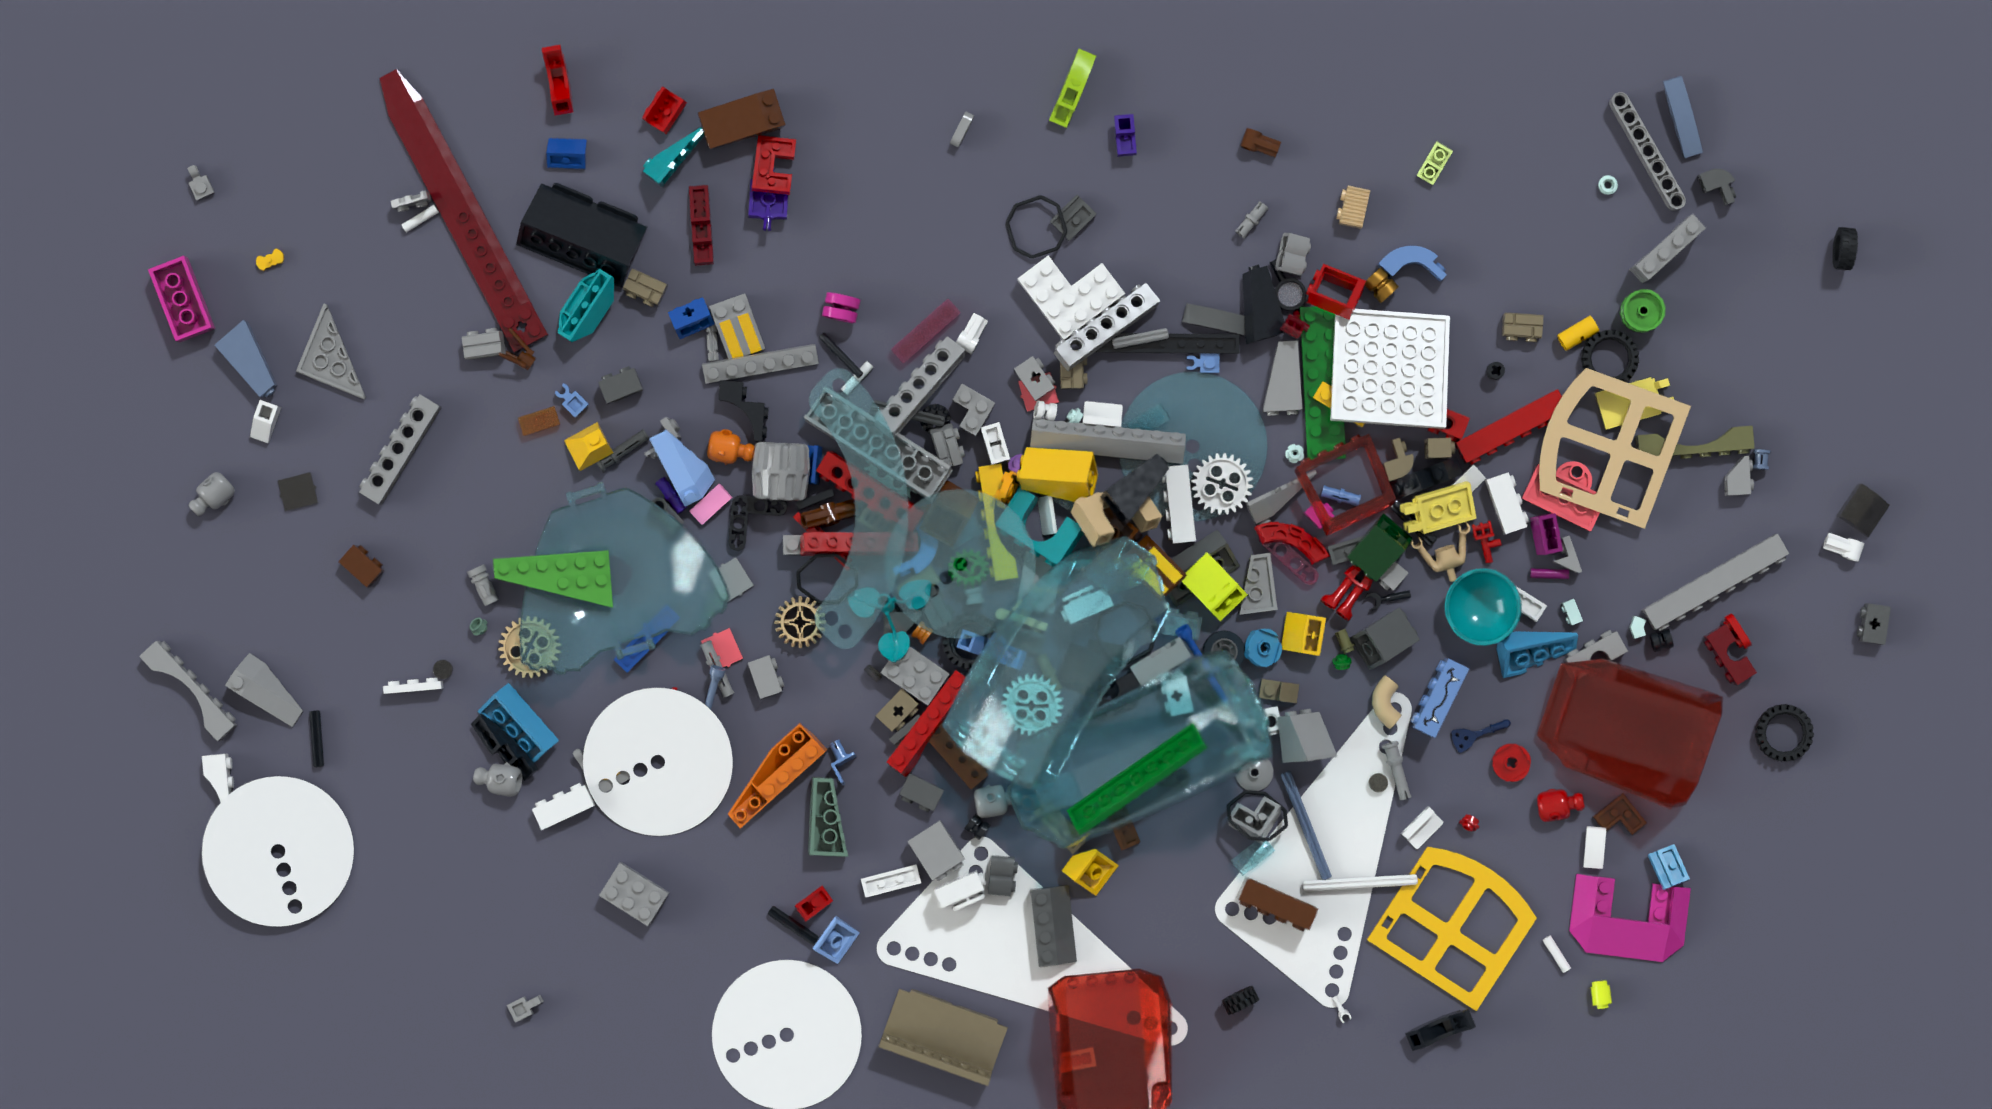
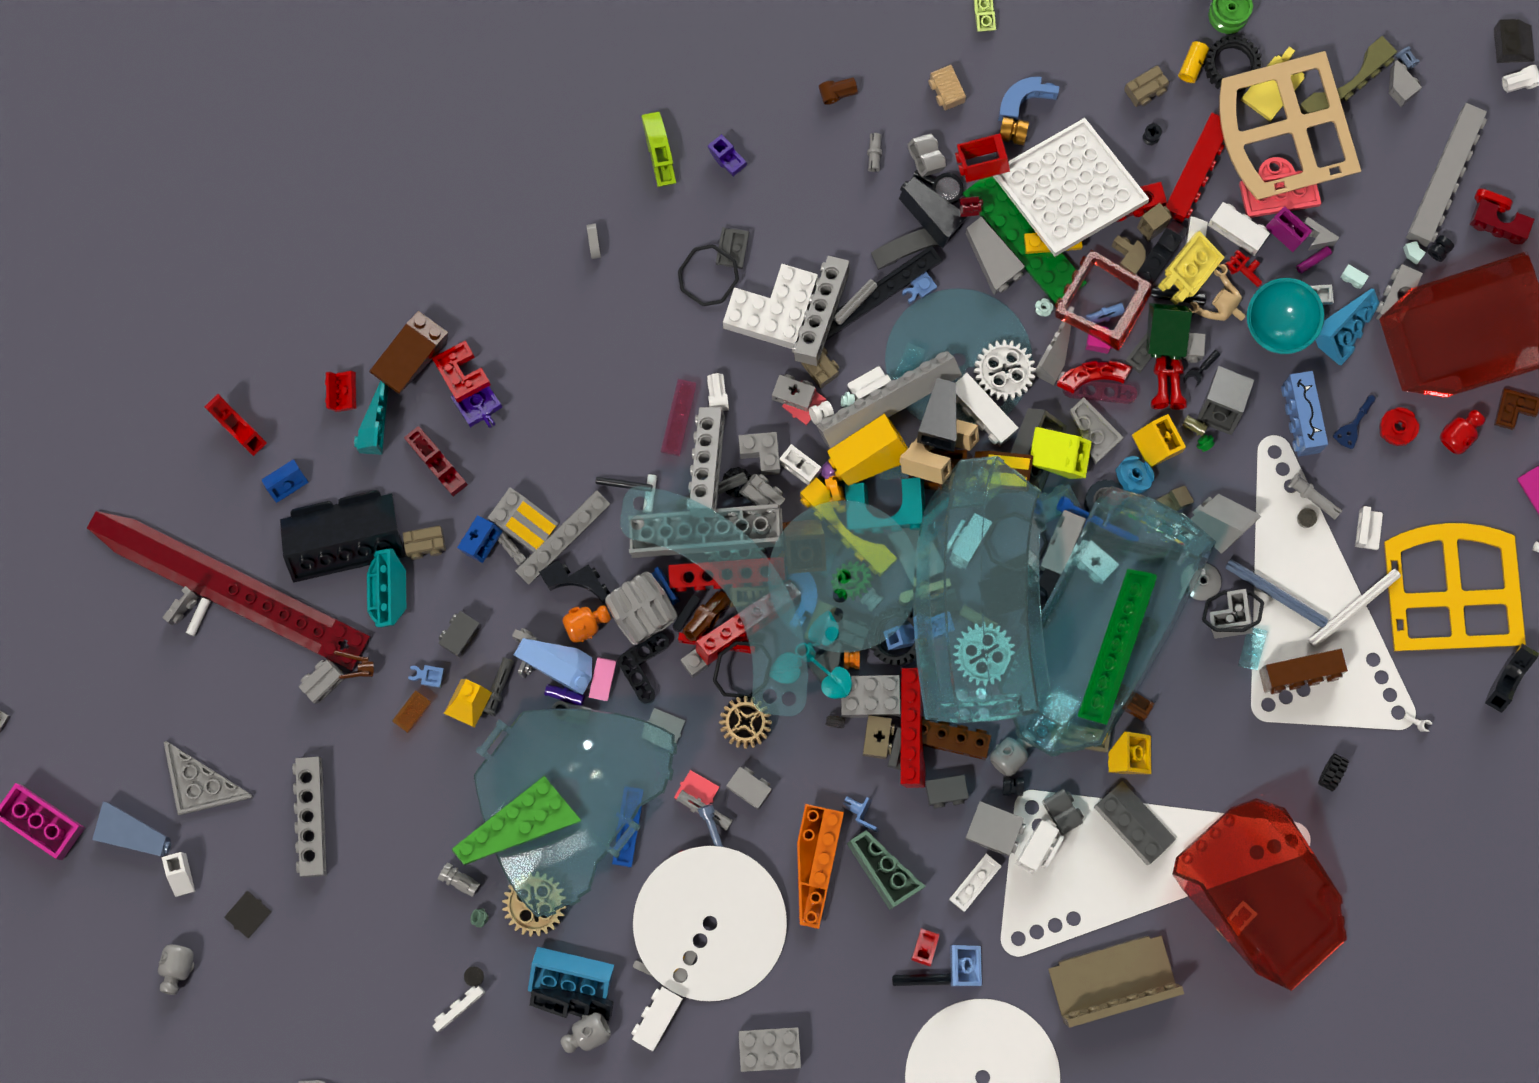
camera: 35 degrees left, 10 degrees down
yellow piece [256,248,284,271] -> none
reddish brown brick [338,545,385,588] -> none
dark pink wheel [822,292,861,323] -> none
white slope [1038,496,1057,535] -> none
tan cylinder [1372,675,1402,729] -> none
red plate [1459,814,1479,831] -> none
white slope [1583,826,1606,869] -> none

